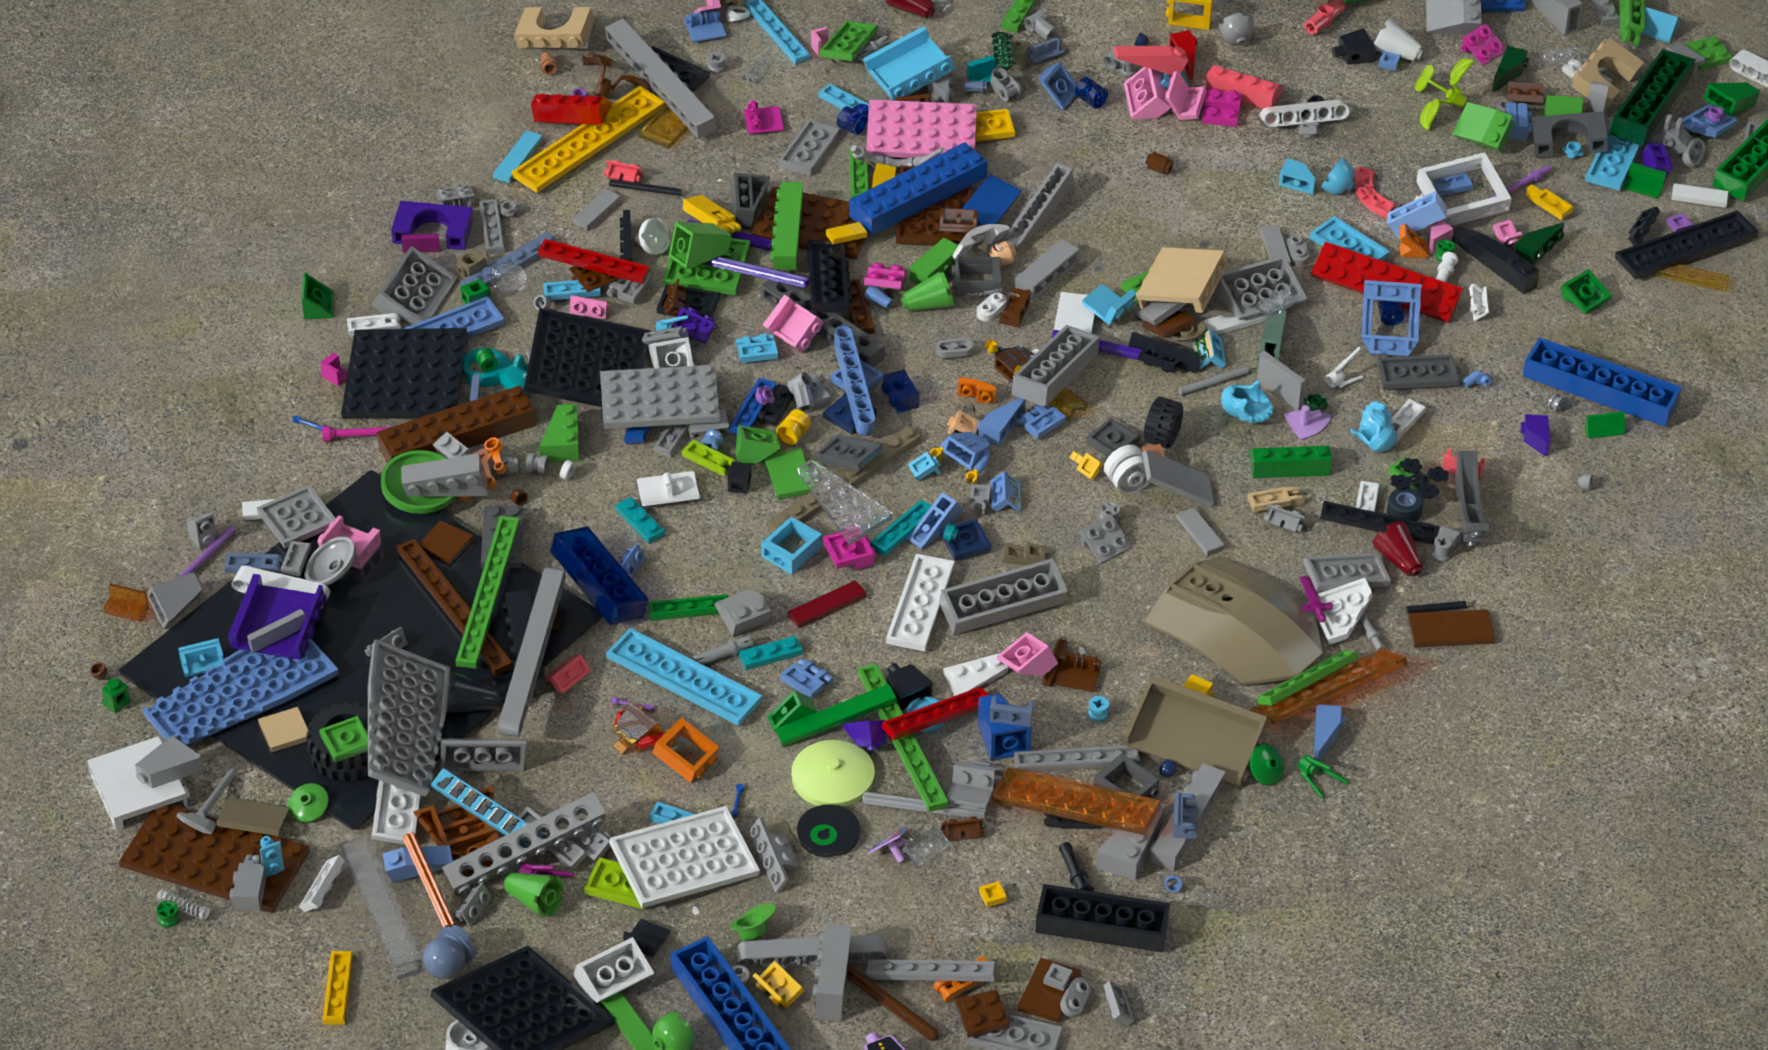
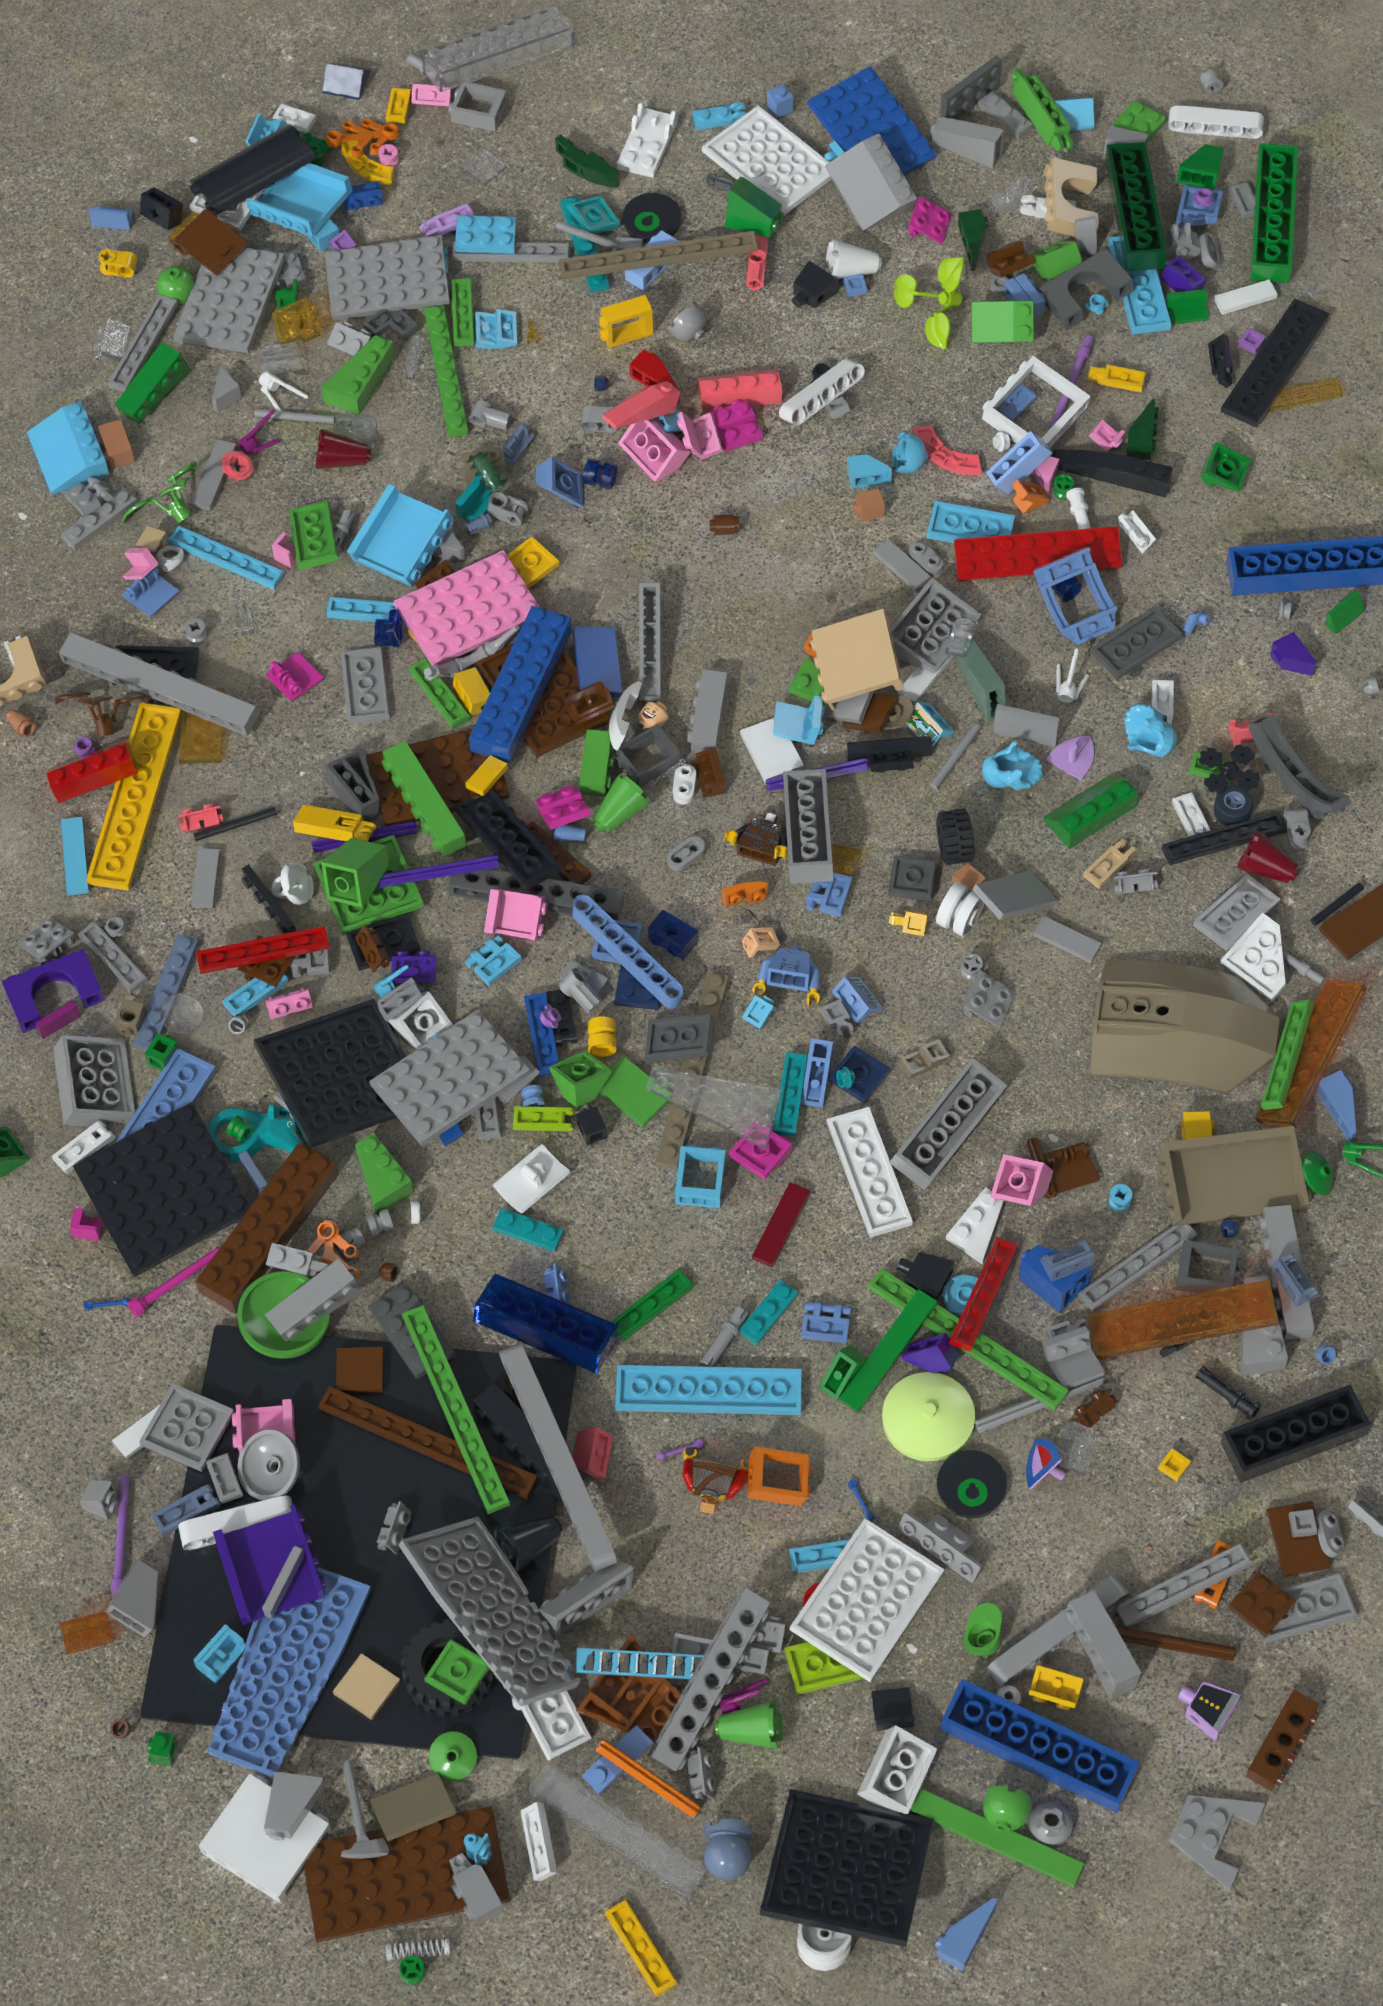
camera: 30 degrees left, 15 degrees up
light grey slope [715,589,771,637] -> none
medium blue slope [977,398,1026,446] -> none
magenta sword [1300,576,1333,623] -> none
dark green plate [1304,394,1328,413] -> none
none -> nougat brick [852,488,885,522]

